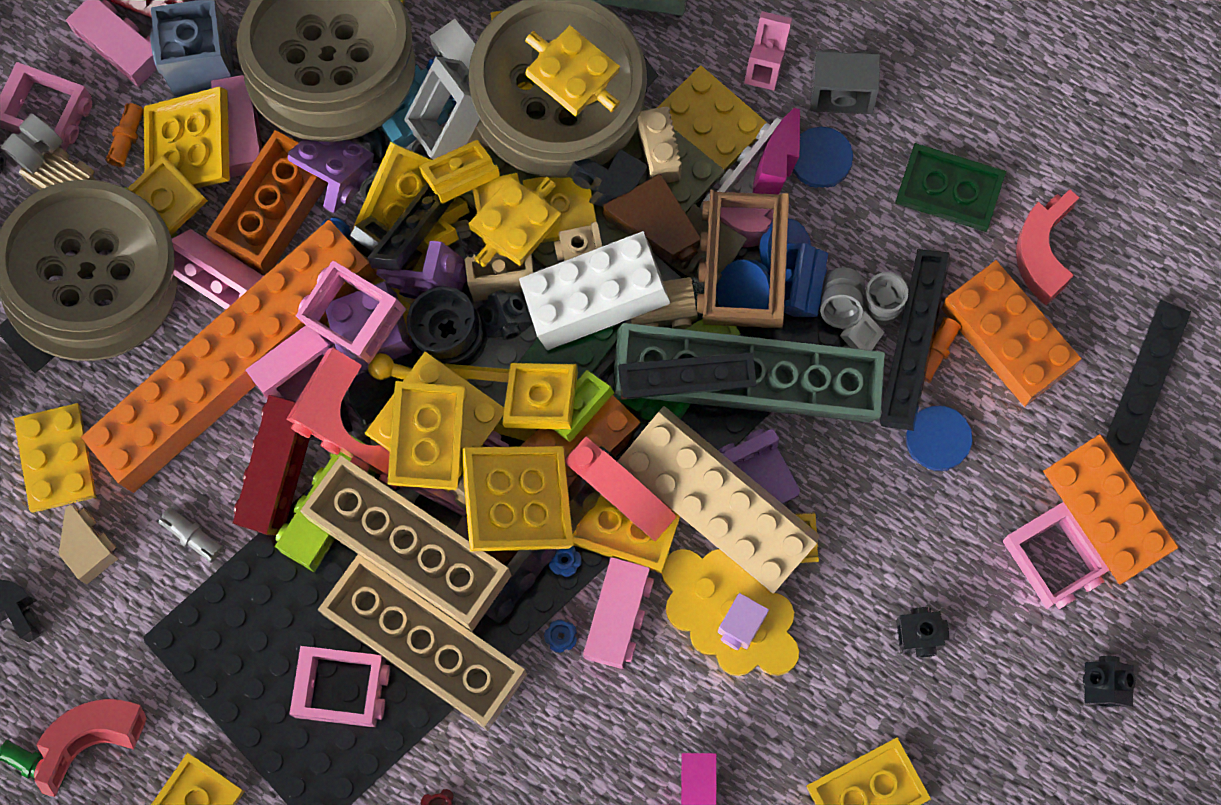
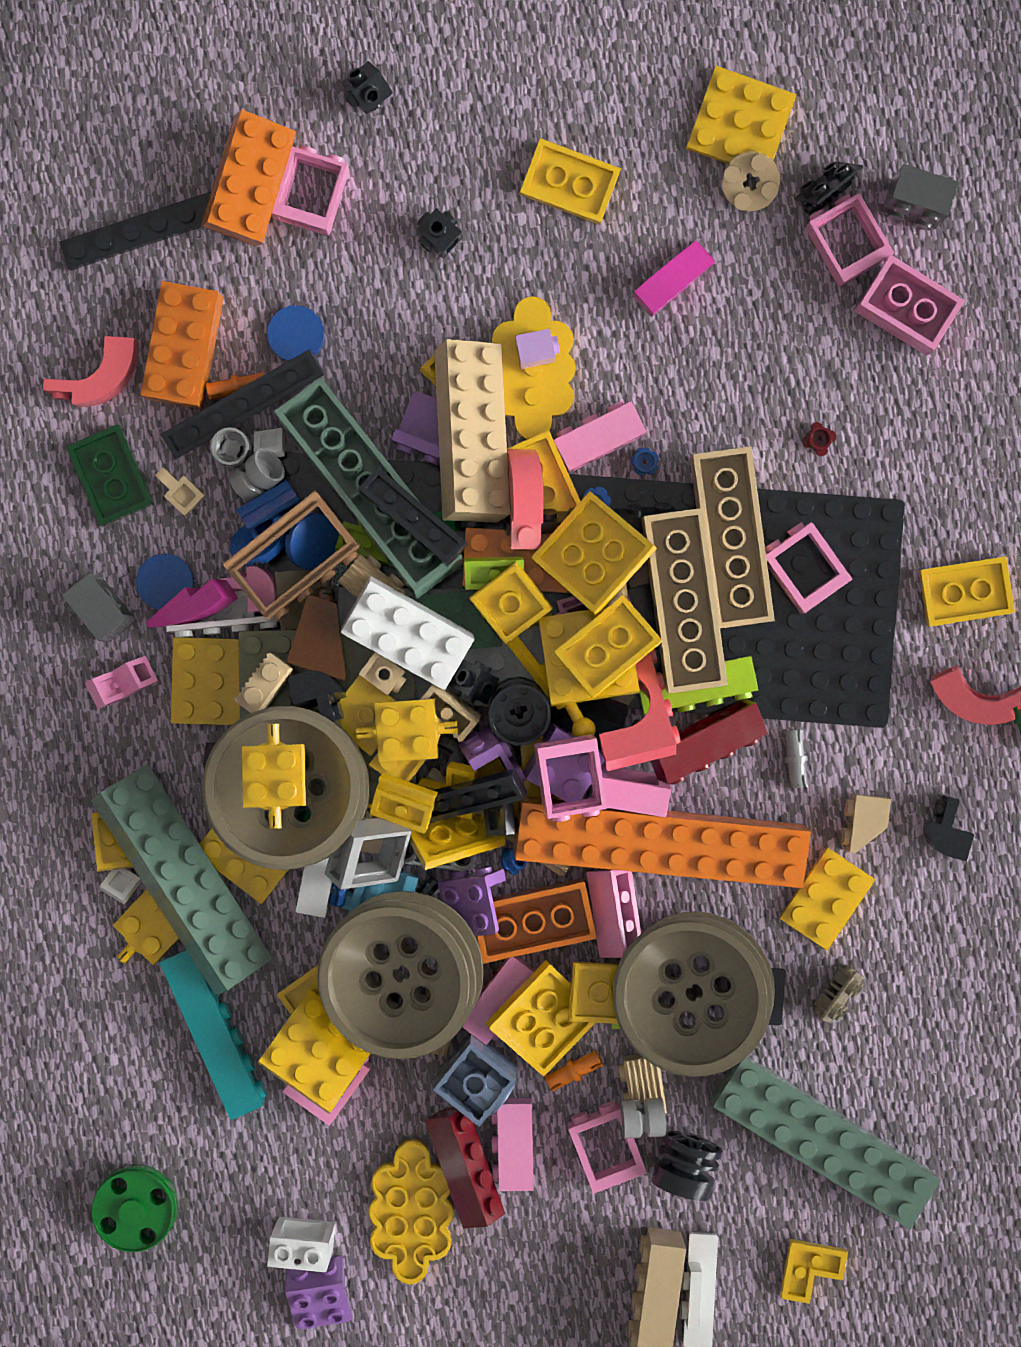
camera: 135 degrees left, 15 degrees up
none -> tan plate [155,468,206,516]

